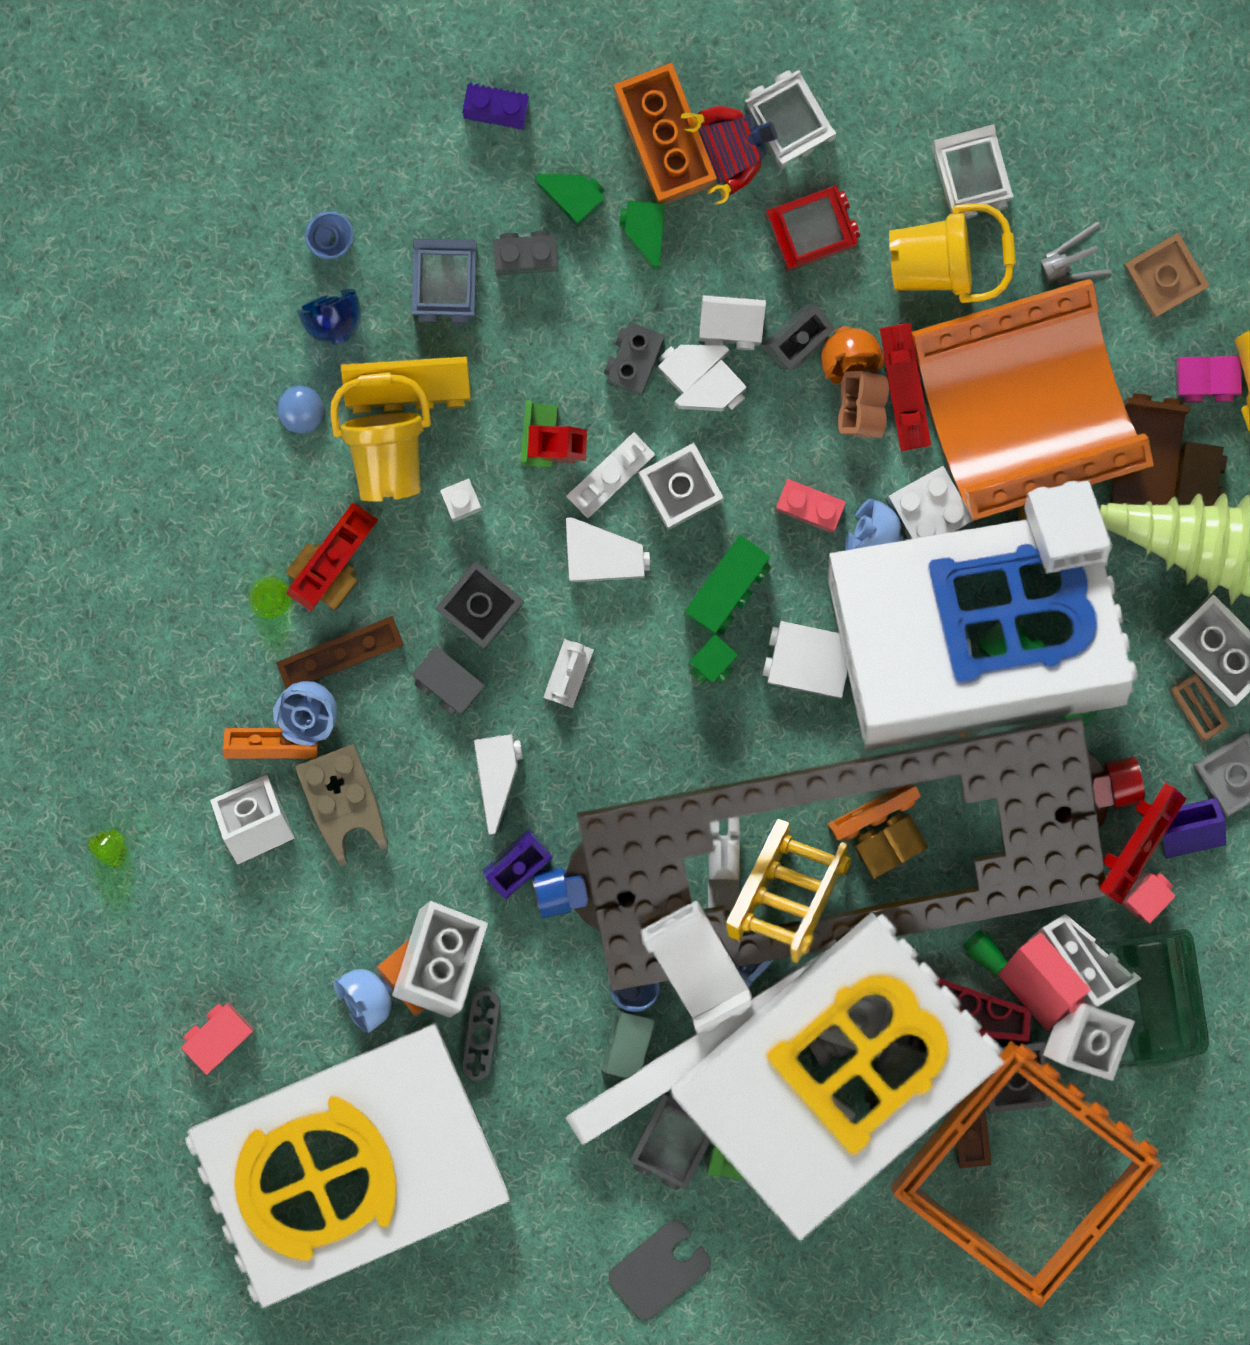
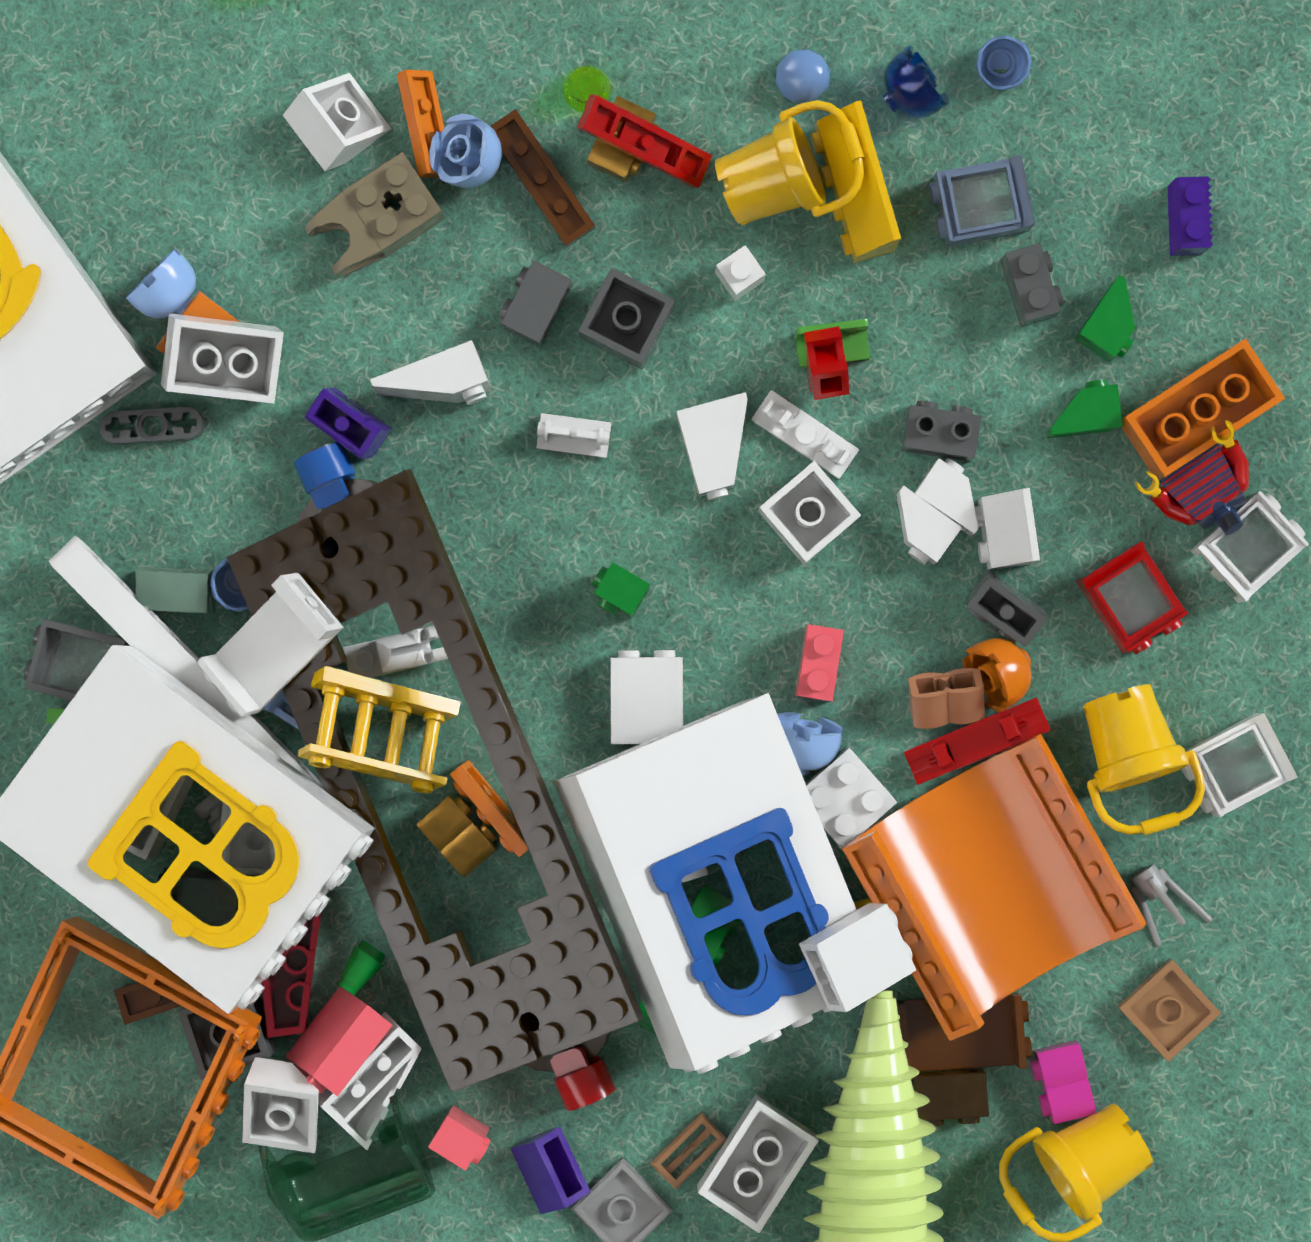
camera: 80 degrees right, 0 degrees up
coral brick [181,1003,255,1075] -> none
green brick [684,535,772,636] -> none
red hinge [1099,783,1186,905] -> none

